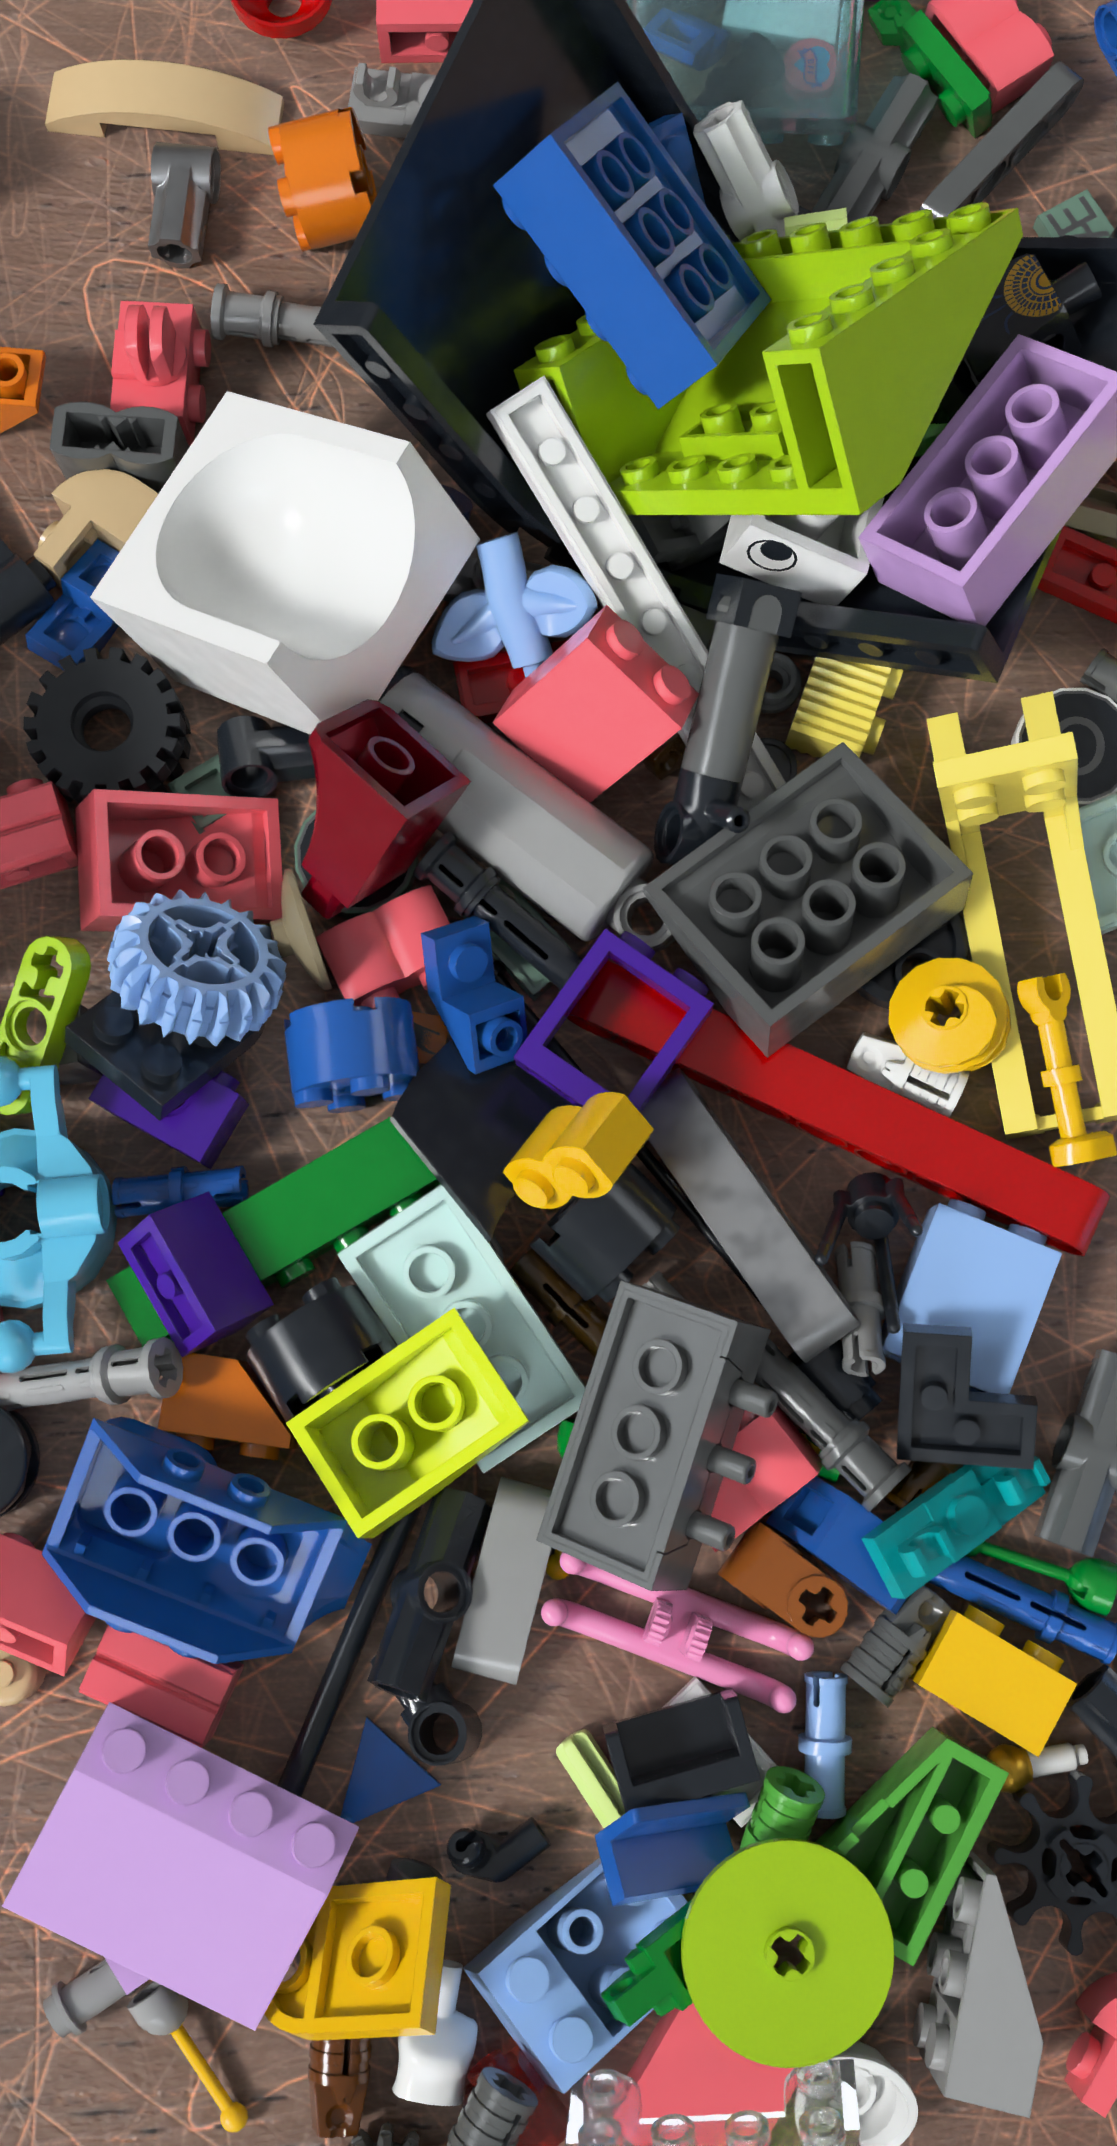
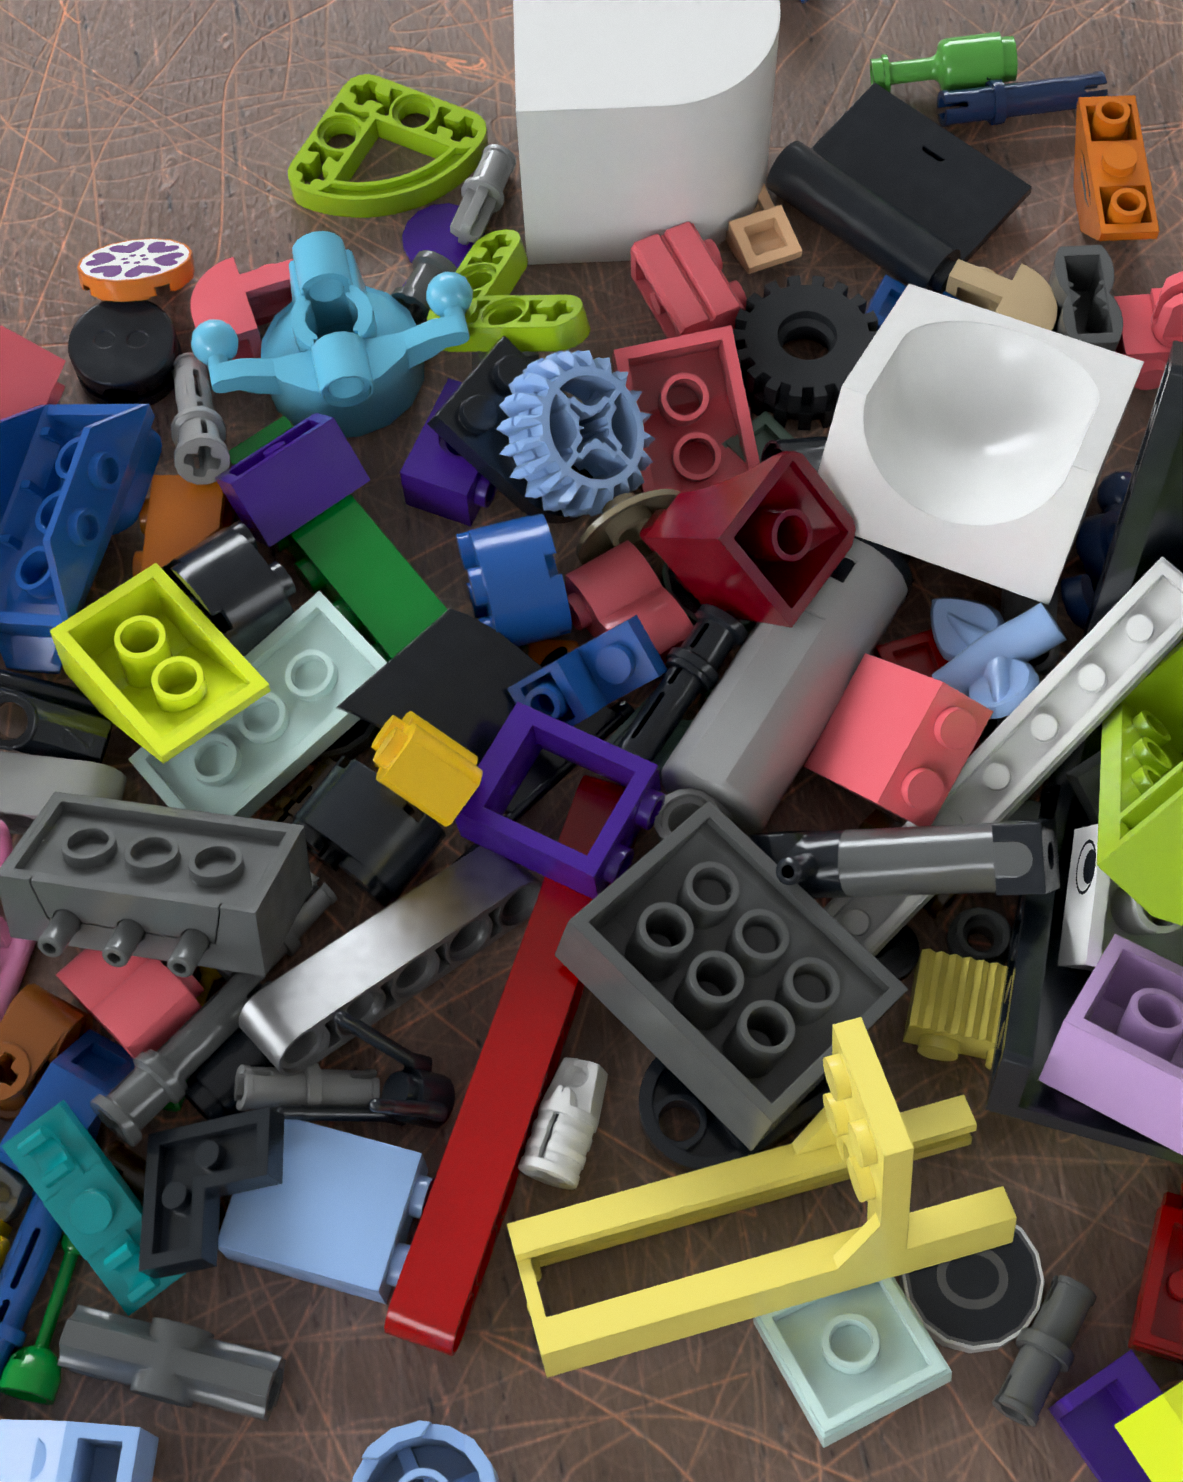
camera: 85 degrees right, 15 degrees down
blue pin [112,1165,249,1219] -> none
yellow piece [889,958,1011,1074] -> none
yellow piece [1017,973,1117,1167] -> none

